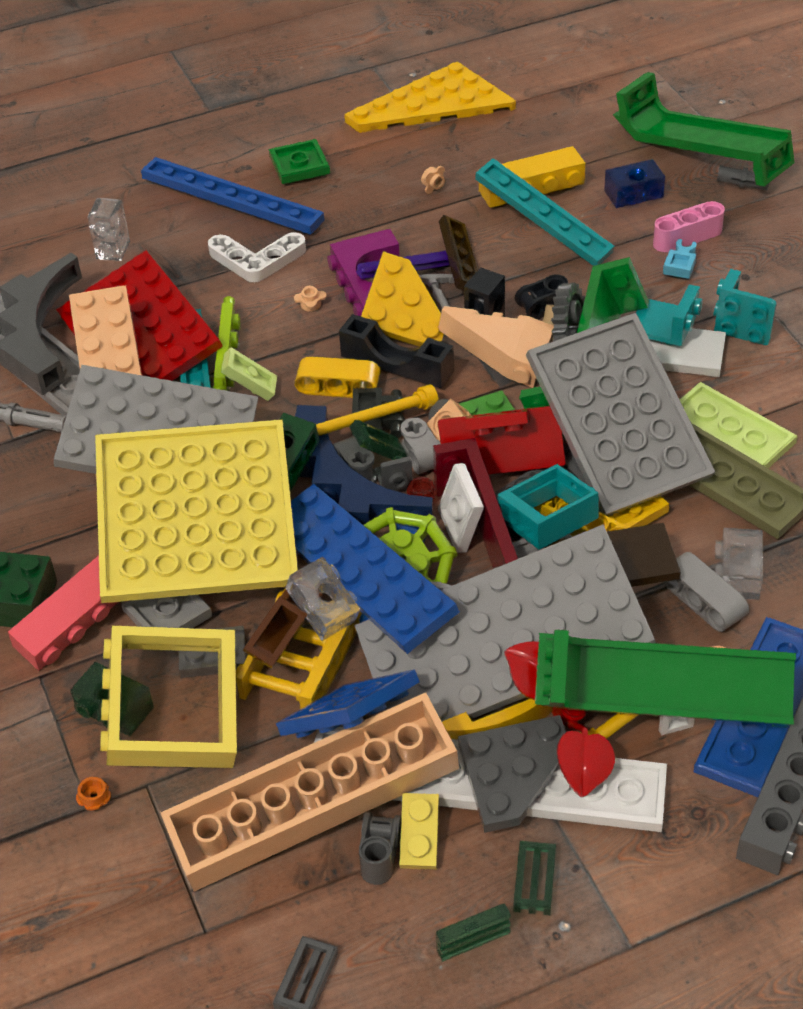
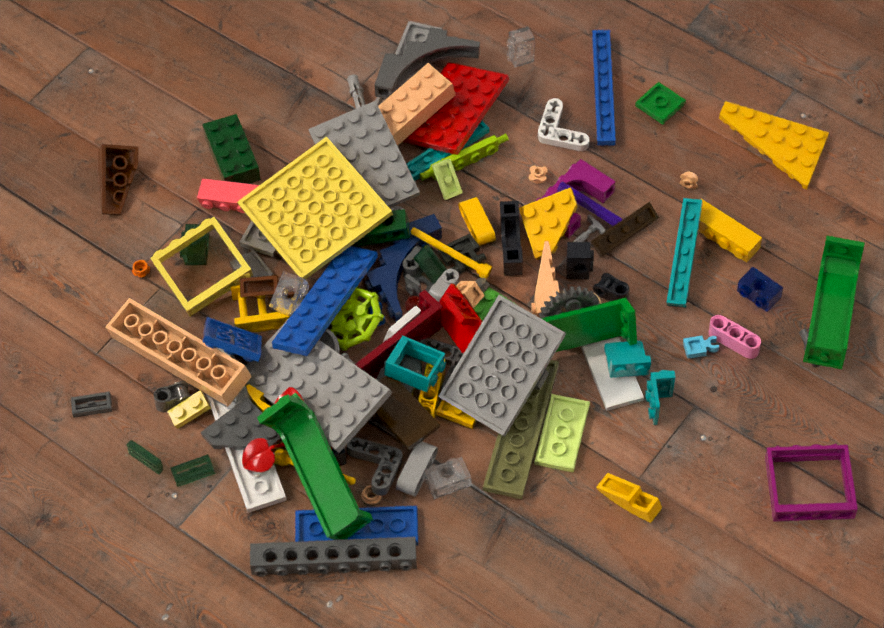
camera: 60 degrees right, 10 degrees up
none -> dark grey beam [346,438,402,496]

